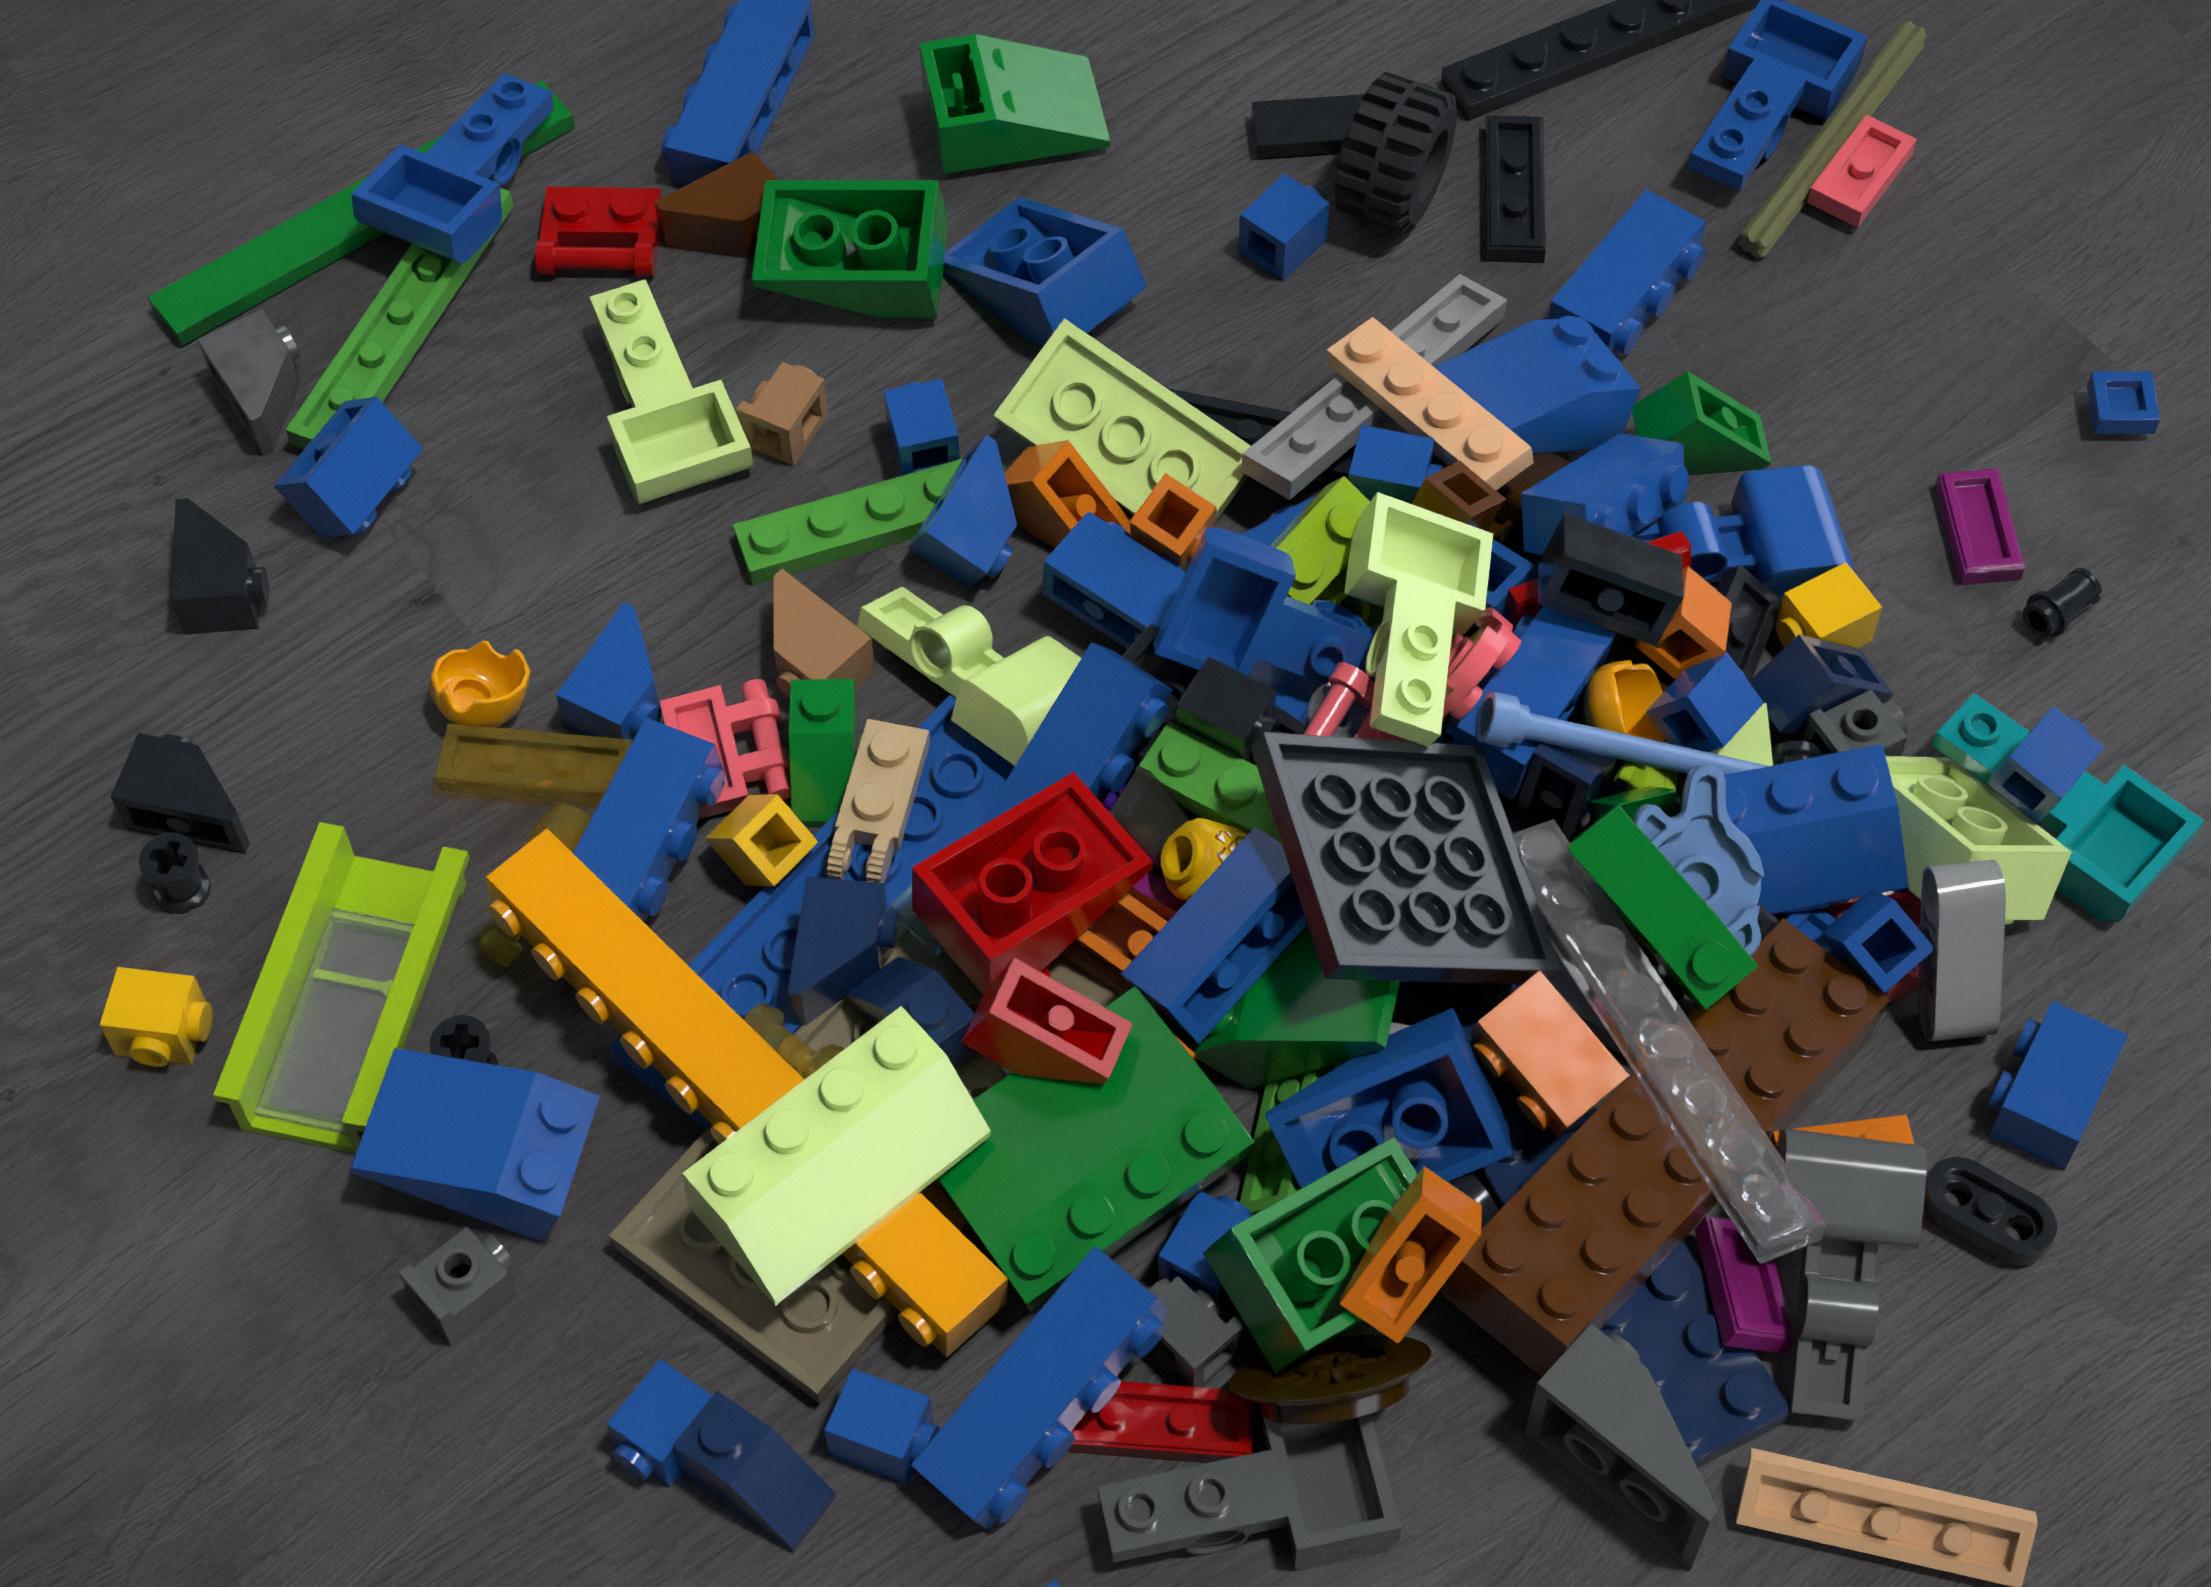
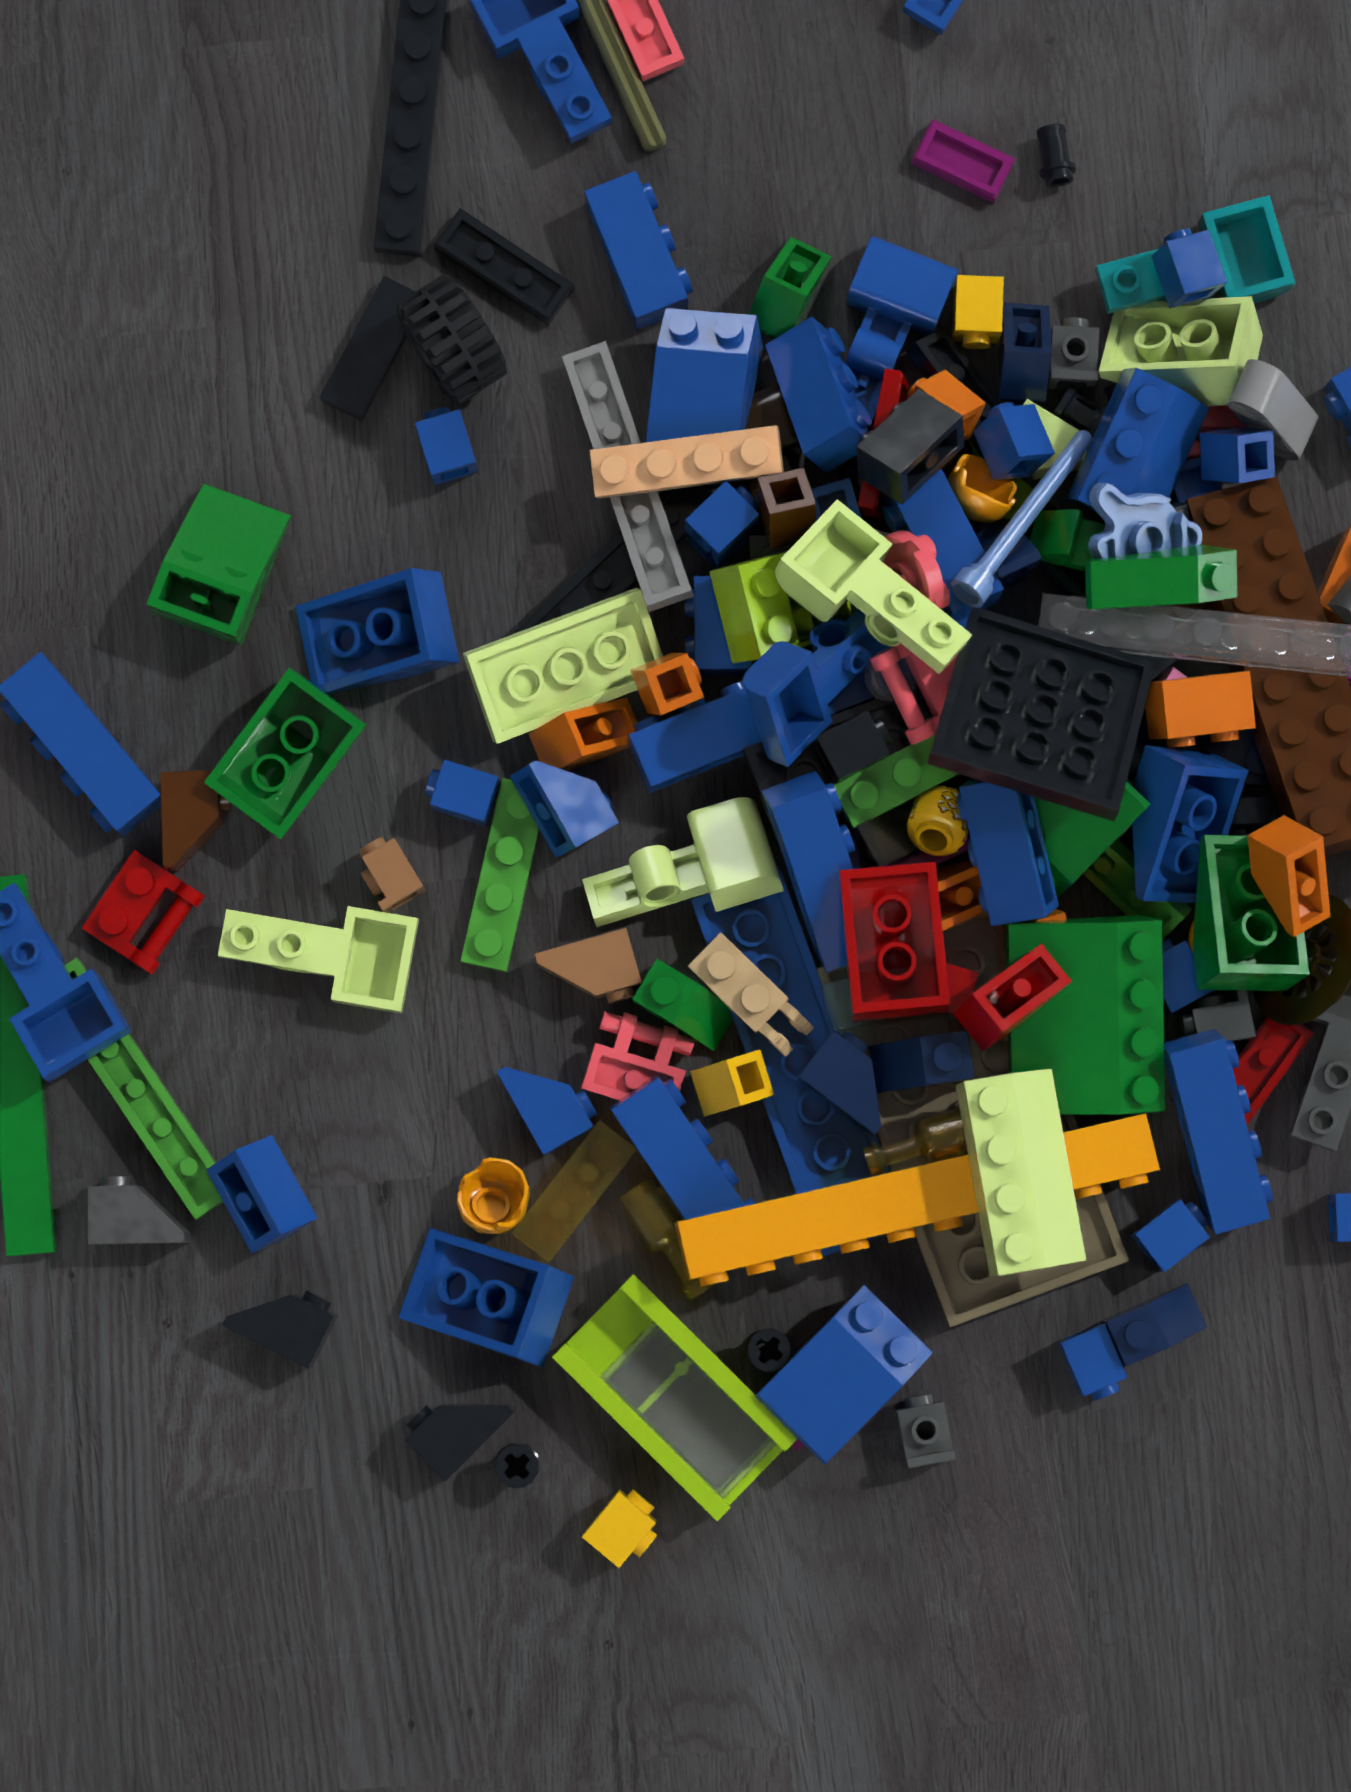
camera: 60 degrees left, 25 degrees up
none -> blue slope [398,1228,574,1367]

